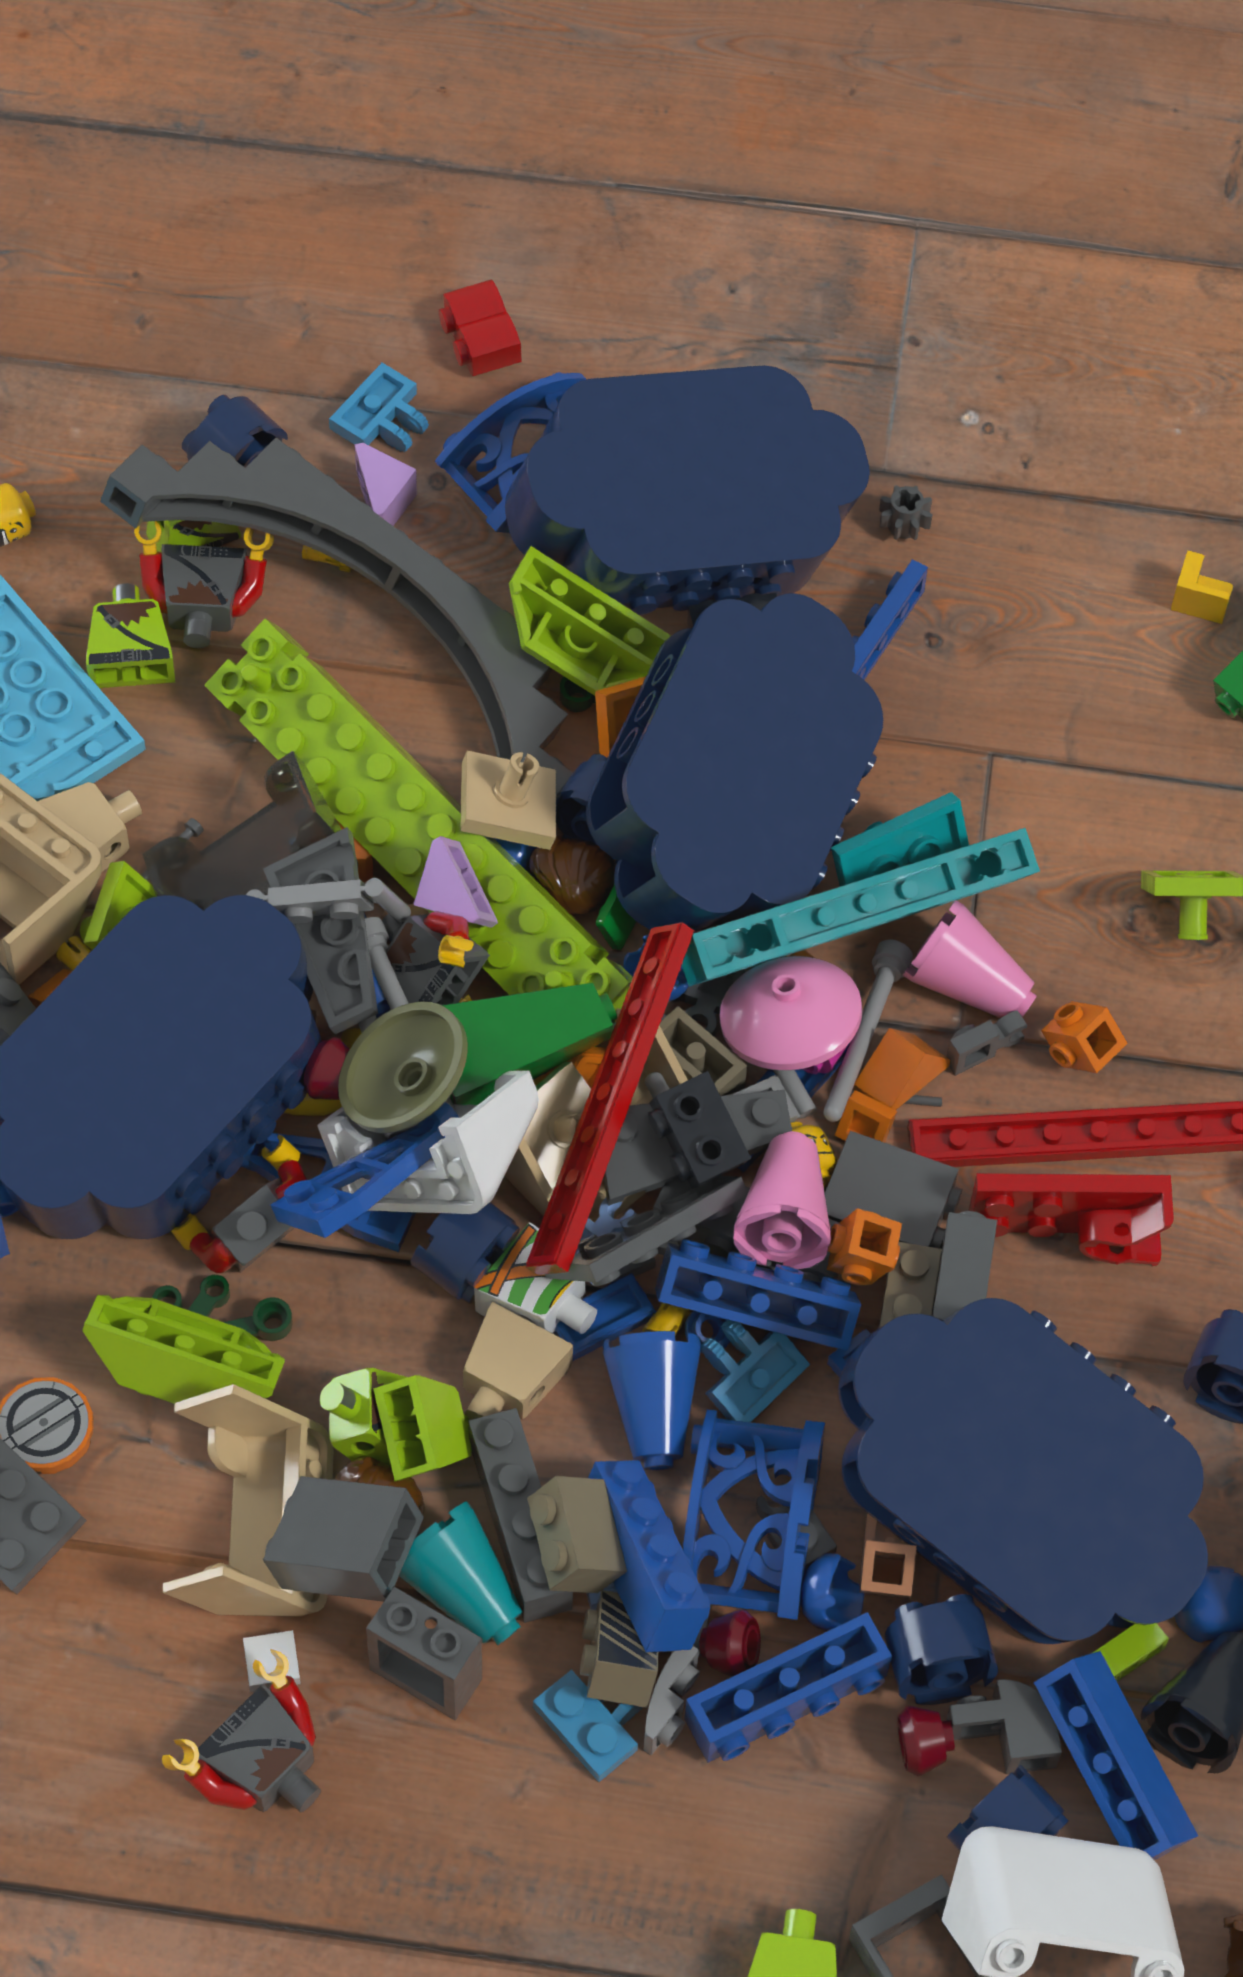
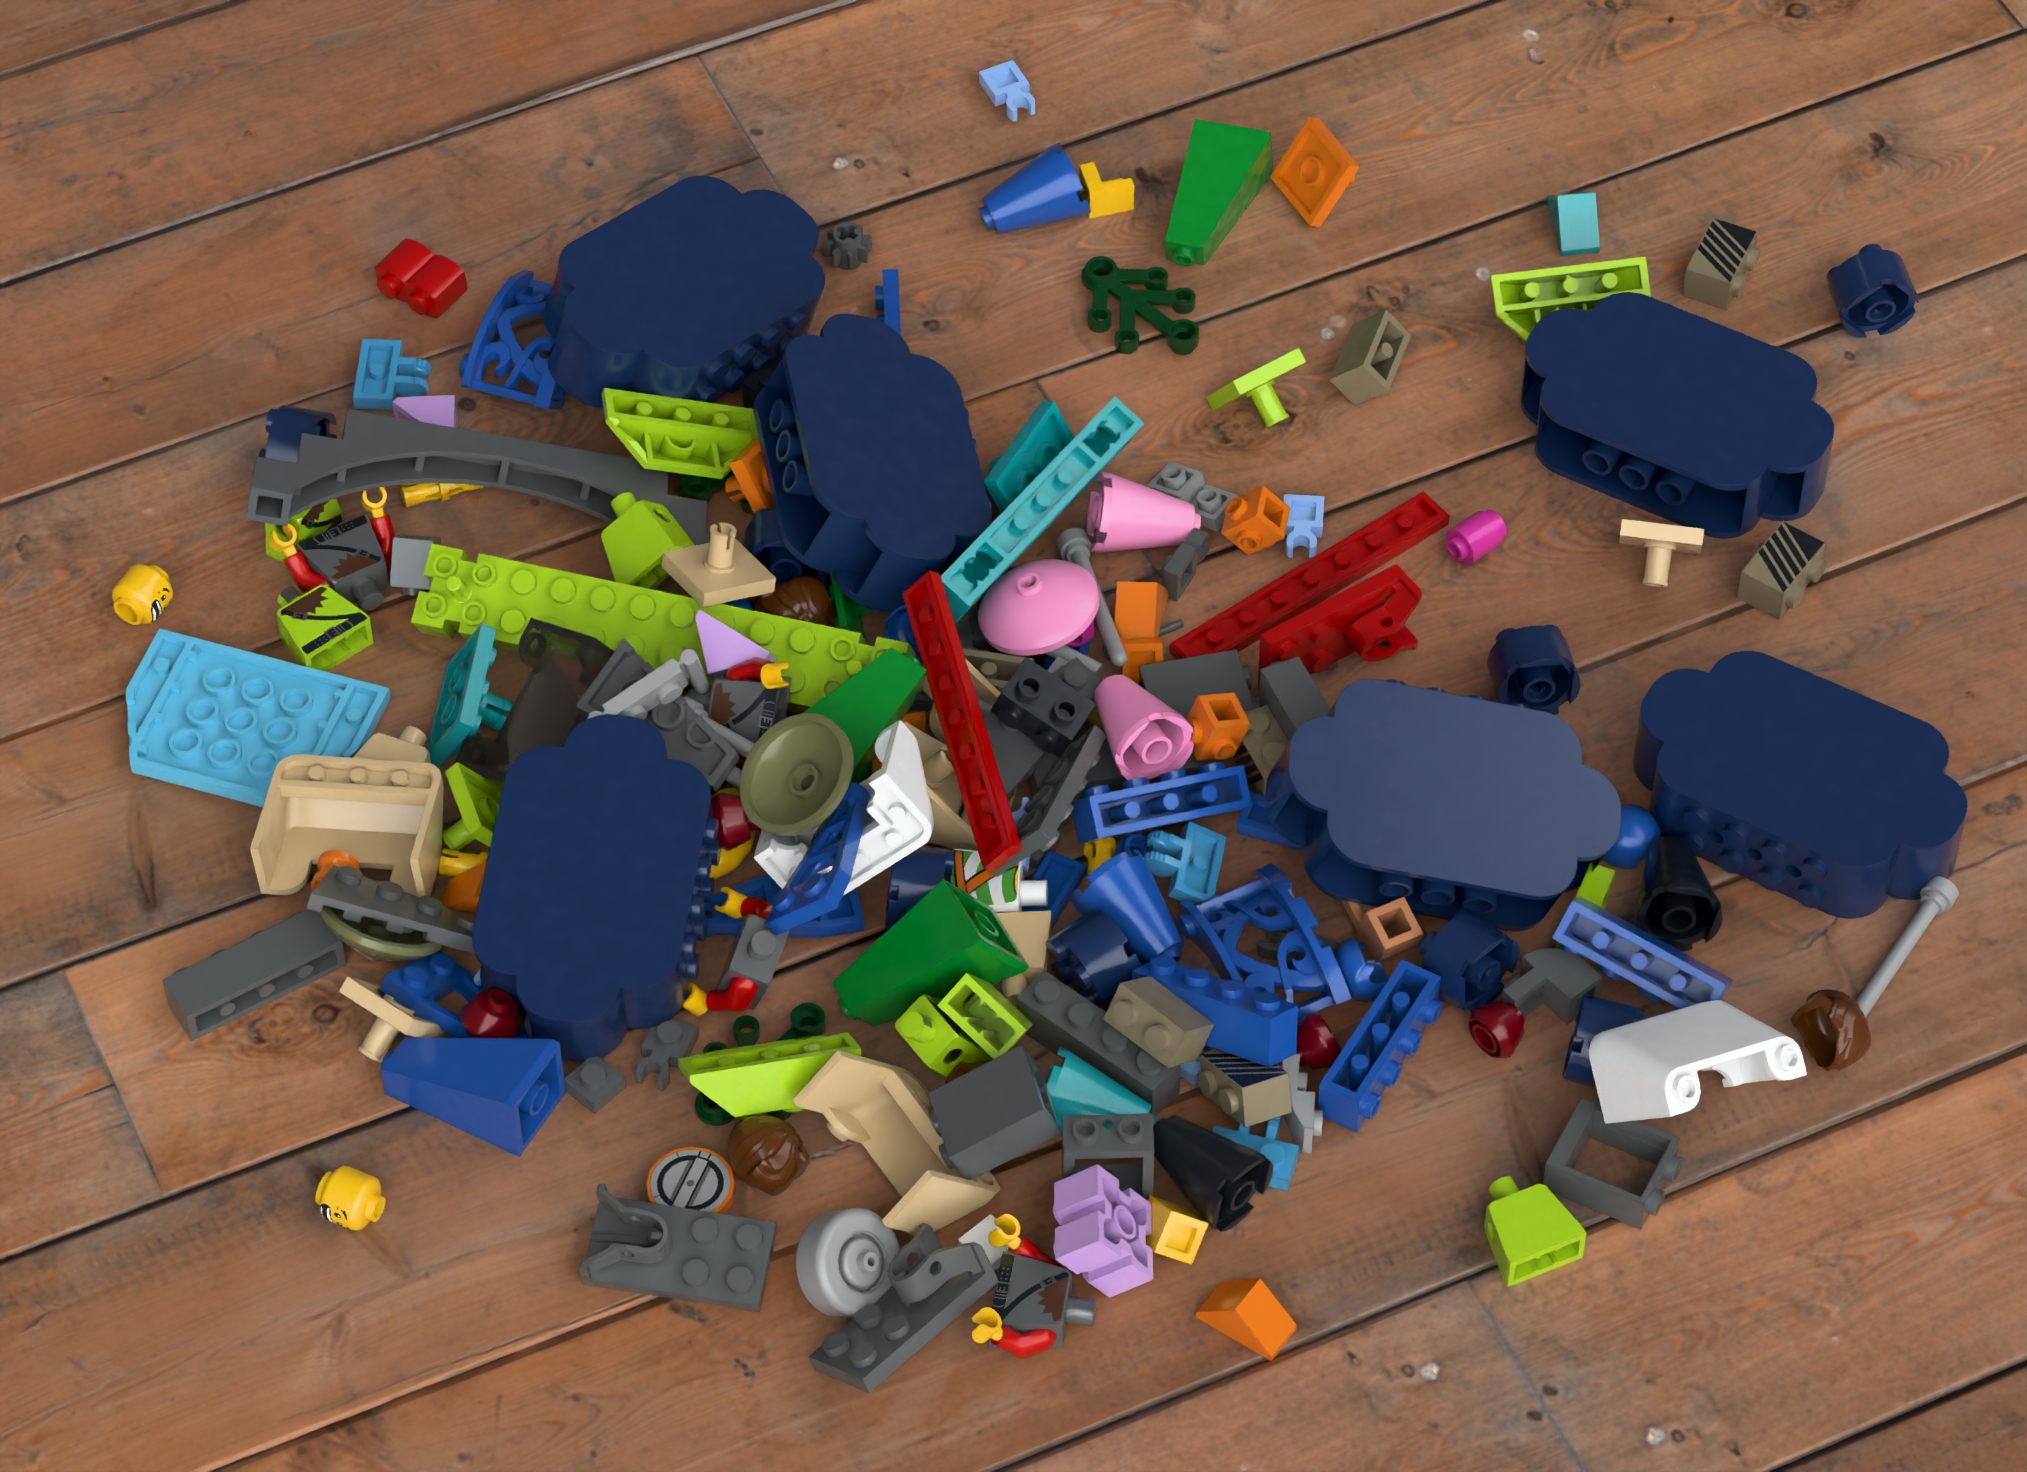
camera: 30 degrees left, 10 degrees down
none -> brick [390,534,441,596]
none -> teal plate [426,623,512,768]
none -> dark grey plate [564,1056,626,1114]
none -> lime torso [601,492,695,589]
none -> dark grey plate [636,1018,699,1091]
none -> reddish brown hair [727,1114,810,1196]
none -> light grey wheel [796,1208,900,1318]
none -> dark grey plate [809,1223,999,1393]
none -> green slope [832,879,1029,1026]
none -> blue cone [978,142,1091,234]
none -> light blue plate [979,60,1035,122]
none -> dark blue brick [1046,909,1141,1008]
none -> lavender brick [1053,1164,1153,1297]
none -> dark green plant [1081,256,1199,355]
none -> yellow panel [1146,1195,1209,1265]
none -> light grey slope [1147,461,1238,532]
none -> black cone [1153,1115,1273,1232]
none -> orange slope [1196,1278,1297,1361]
none -> light blue plate [1283,494,1324,559]

